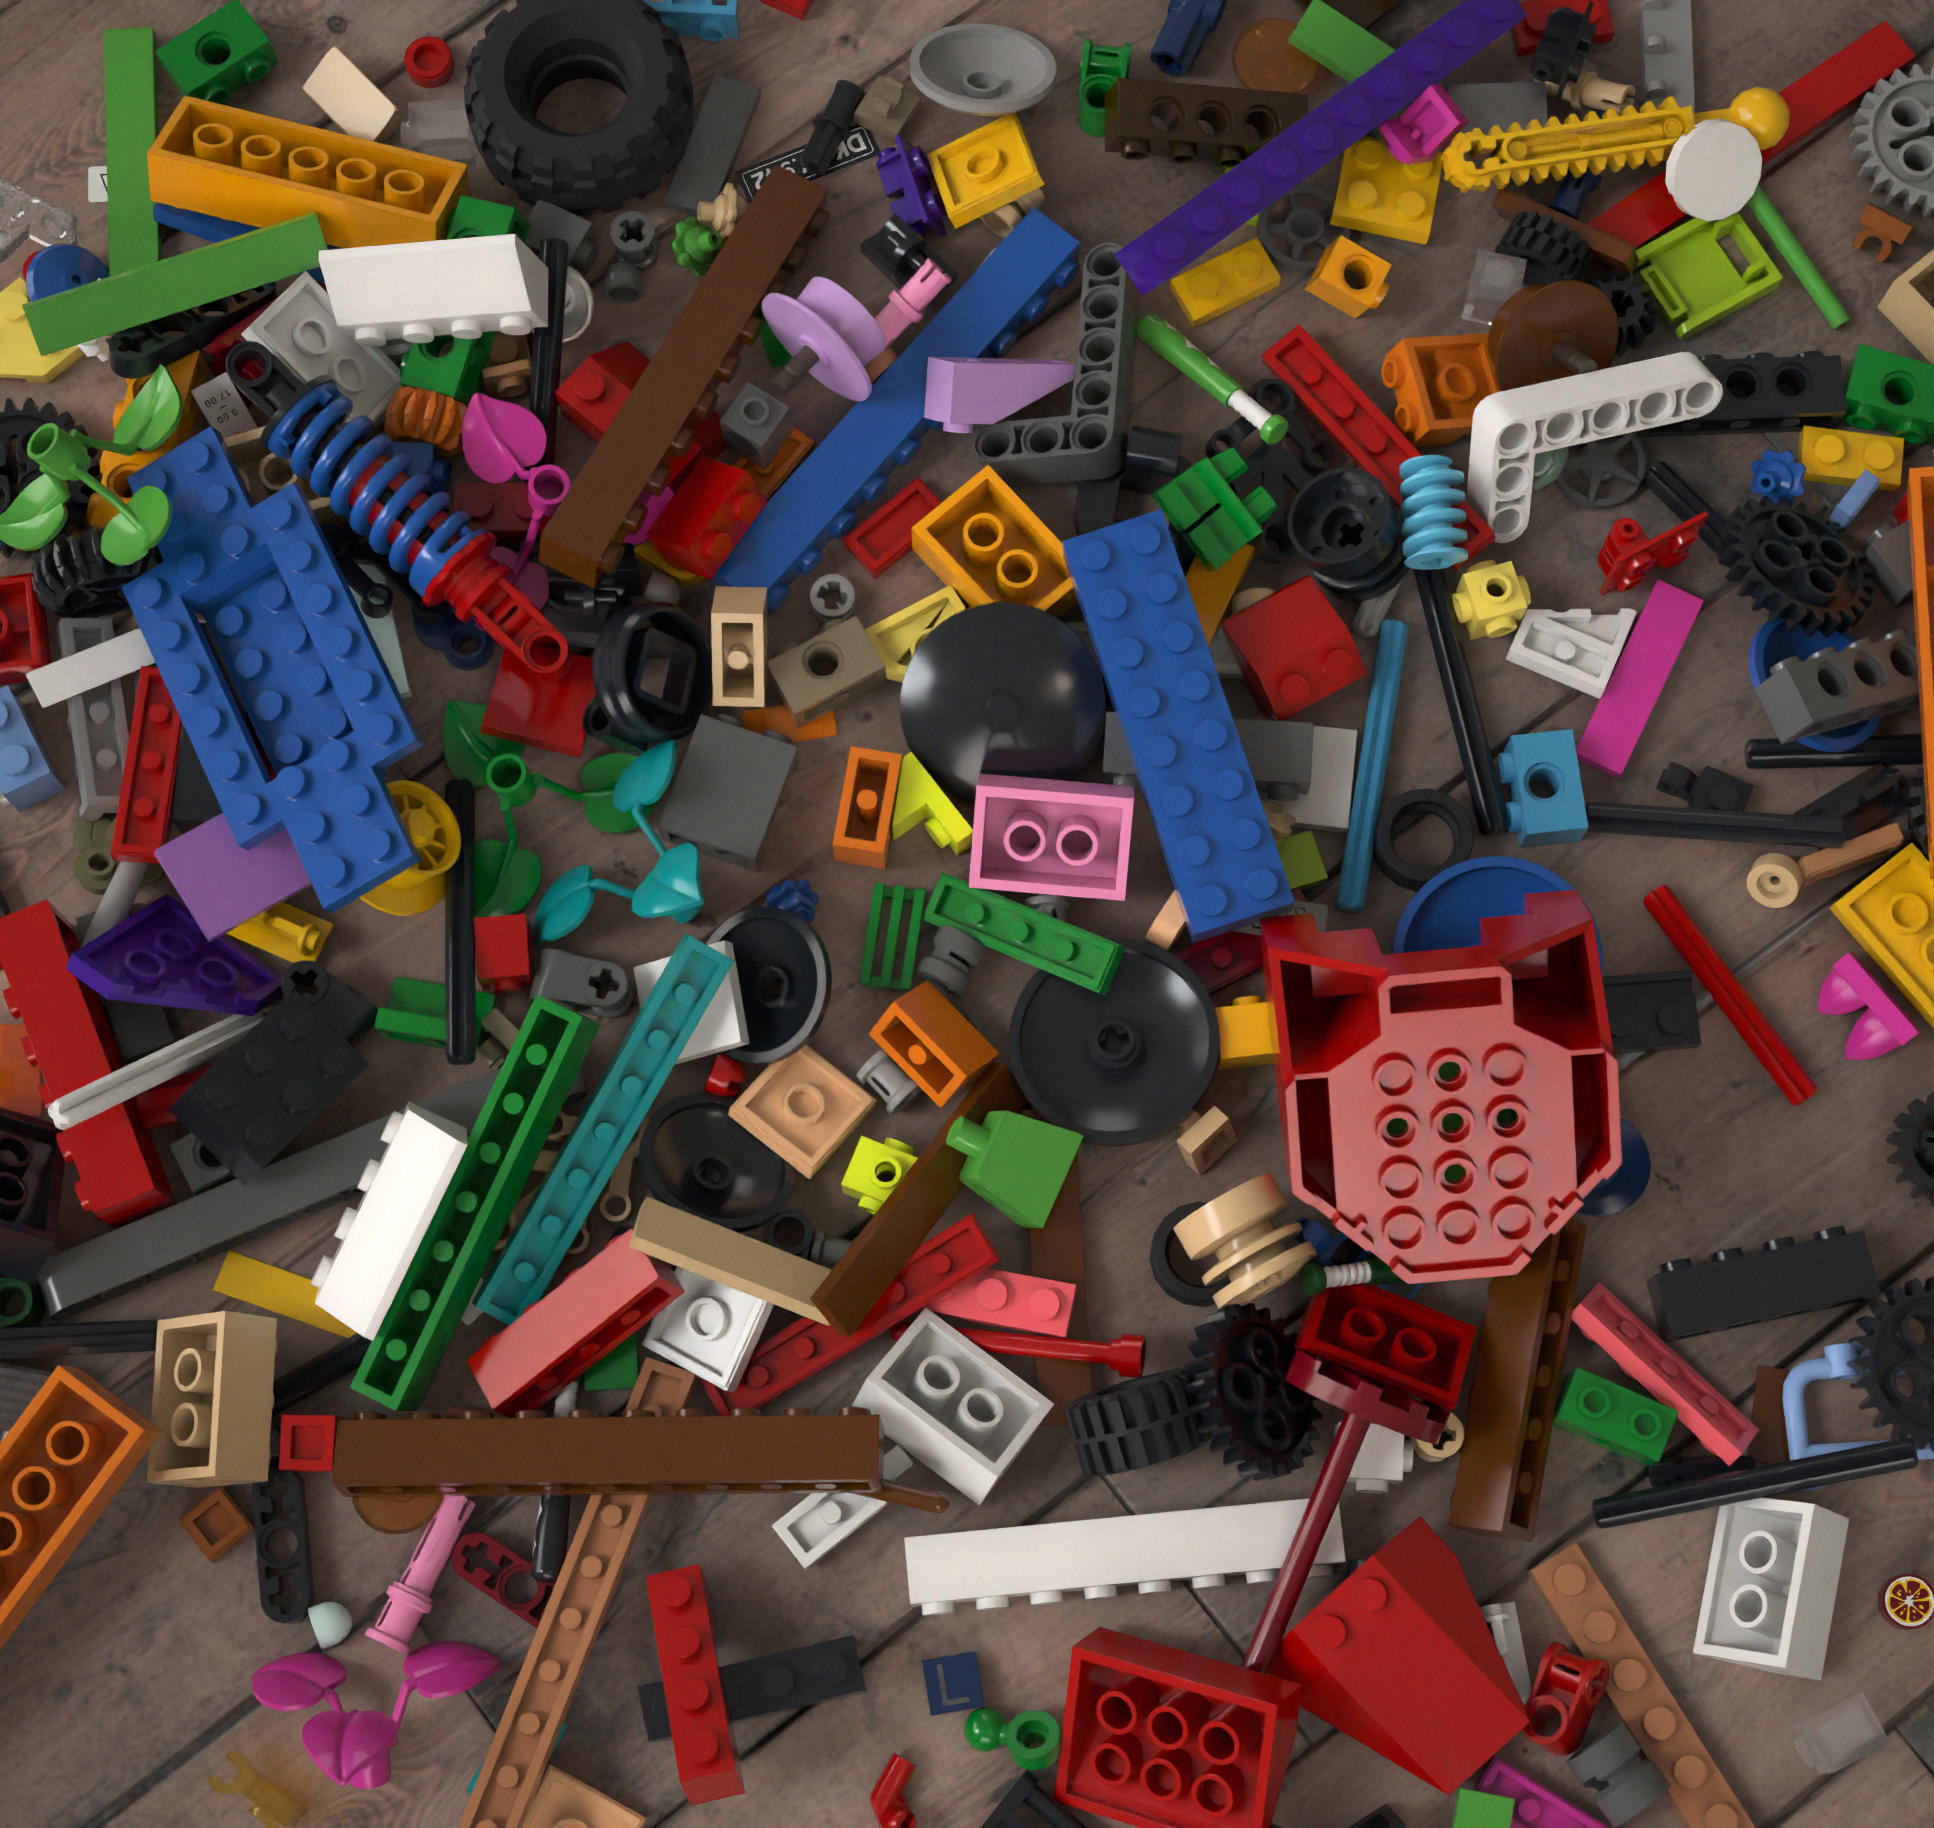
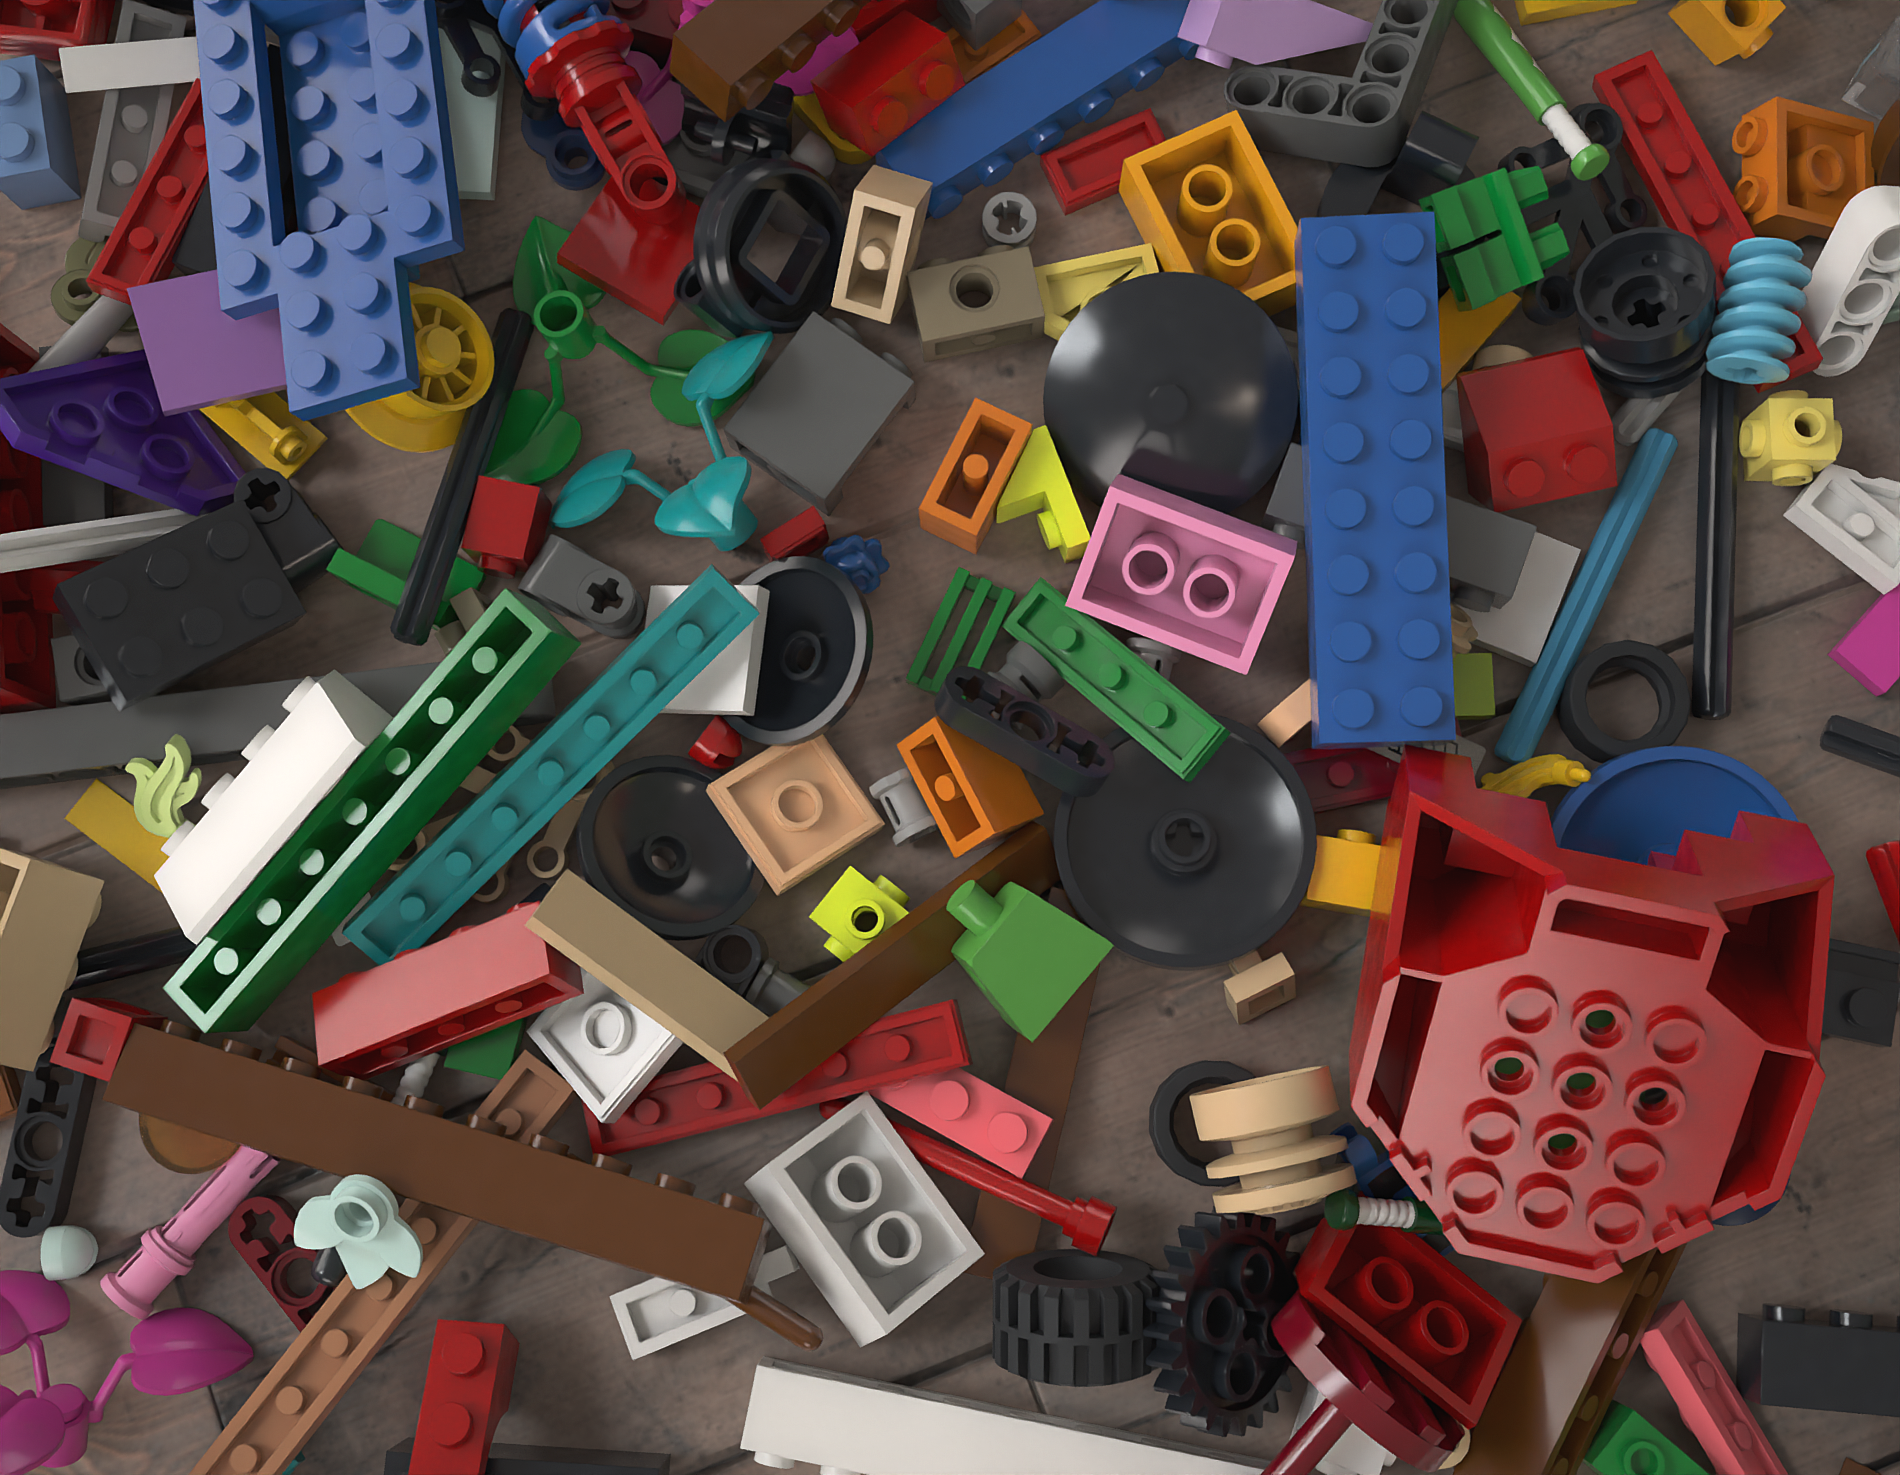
camera: 20 degrees right, 5 degrees up
orange sticker [742,705,837,743] -> none
dark azure brick [1498,729,1589,848] -> none
none -> yellowish green piece [125,734,202,838]
none -> light aqua plate [294,1174,423,1289]
none -> red tile [760,505,830,562]
none -> black beam [934,666,1115,797]
none -> yellow piece [1480,754,1591,798]

